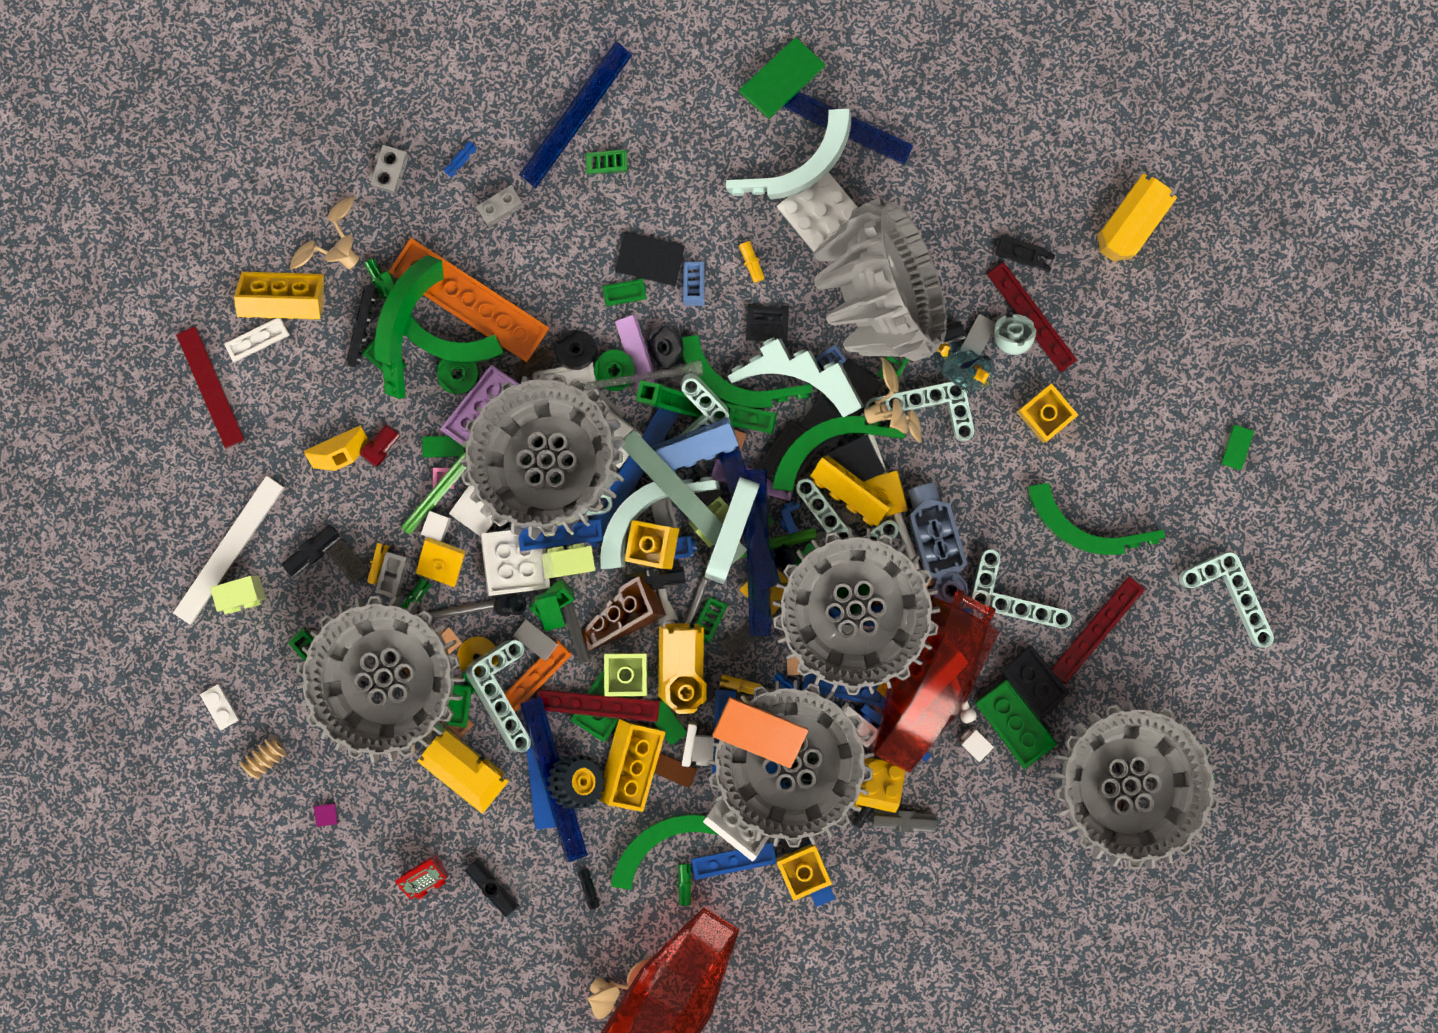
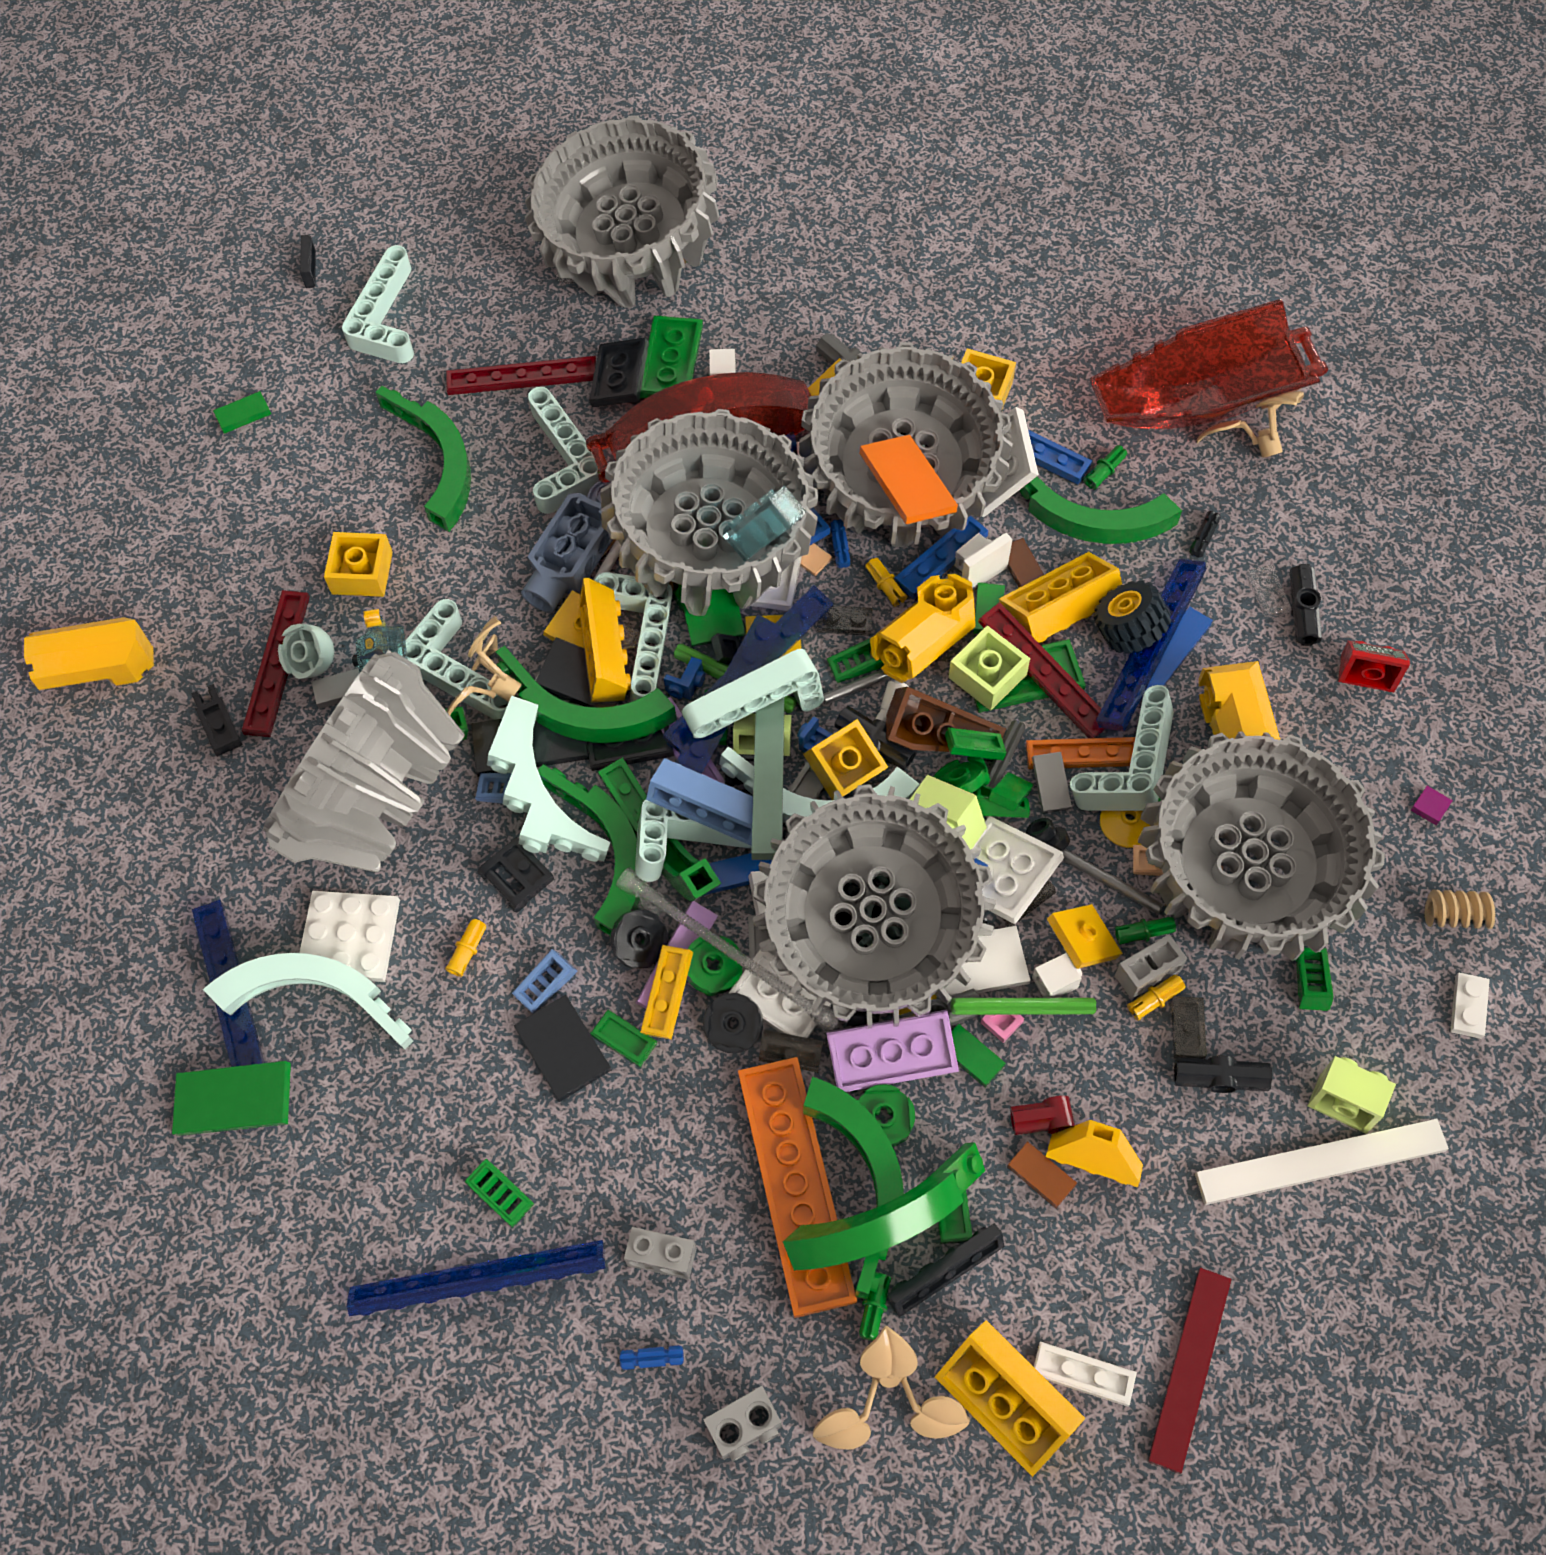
camera: 130 degrees left, 25 degrees down
none -> black tile [300,235,316,288]
none -> yellow tile [640,945,693,1040]
none -> clear light blue brick [723,485,806,561]
none -> green plate [934,756,991,793]
none -> green tile [945,728,1007,760]
none -> dark orange tile [1007,1142,1077,1209]

